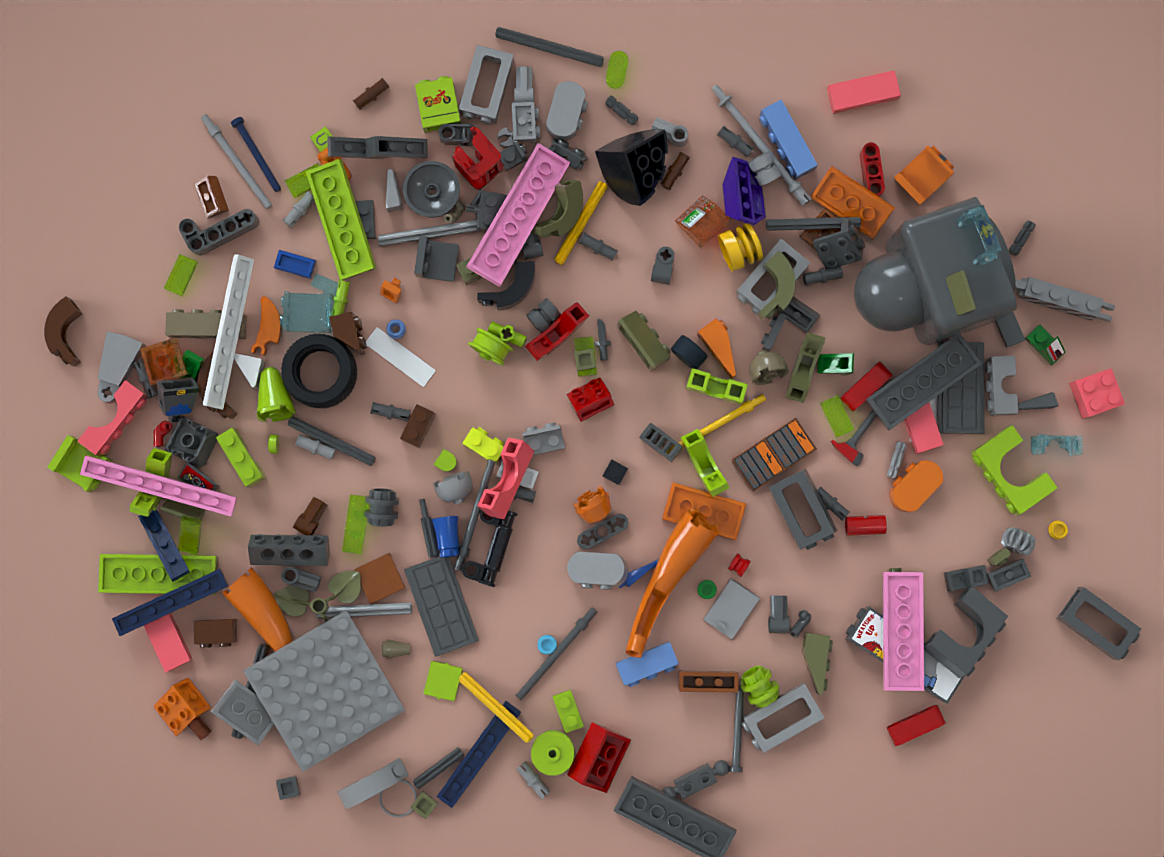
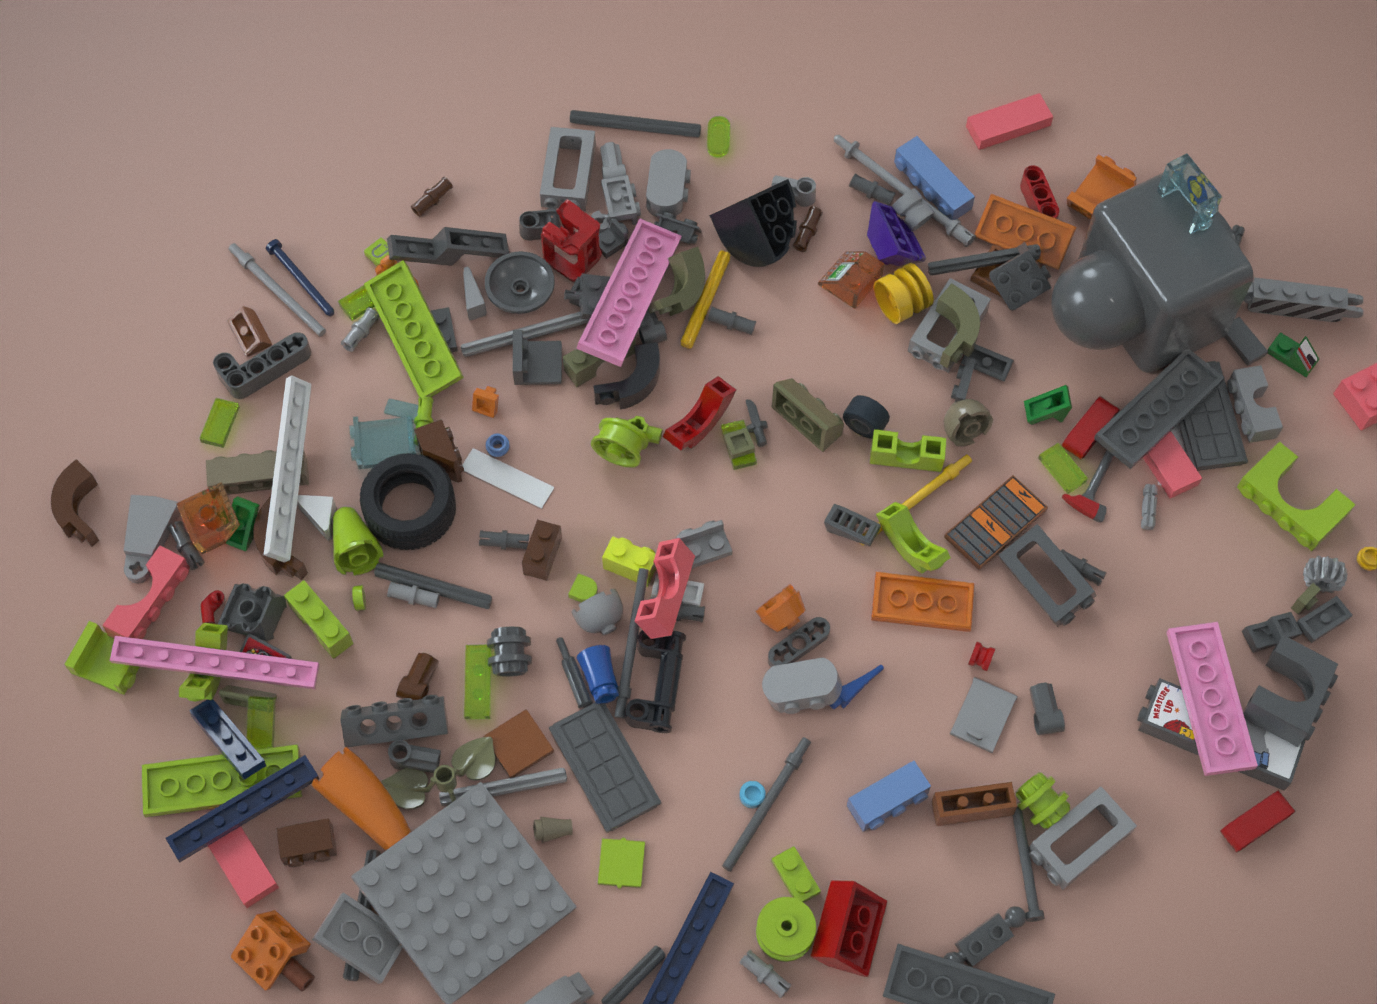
camera: 10 degrees left, 20 degrees down
dark grey torso [157,377,199,422] -> none
orange piece [251,296,282,356] -> none
blue tile [274,250,316,279] -> none
lime panel [415,76,461,133] -> none
dark tan arm [444,200,465,223] -> none
yellow axle [459,672,534,743] -> none
dark grey wheel [526,298,561,333] -> none
red bracket [567,377,615,422] -> none
black plate [602,459,628,485] -> none
dark grey axle [605,96,639,125] -> none
orange brick [625,509,720,658] -> none
dark grey piece [651,247,674,285] -> none
orange slope [697,318,736,379] -> none
green plate [697,580,717,599] -> none
olive arch [785,332,825,403] -> none
dark grey arm [789,610,811,638] -> none
olive slope [802,632,833,695] -> none
dark grey pin [803,266,843,285] -> none
red pin [845,515,887,536] -> none
orange brick [889,460,943,512] -> none
olive slope [946,270,976,316] -> none
dark grey slope [1018,392,1059,410] -> none
clear light blue piece [1031,434,1082,456] -> none

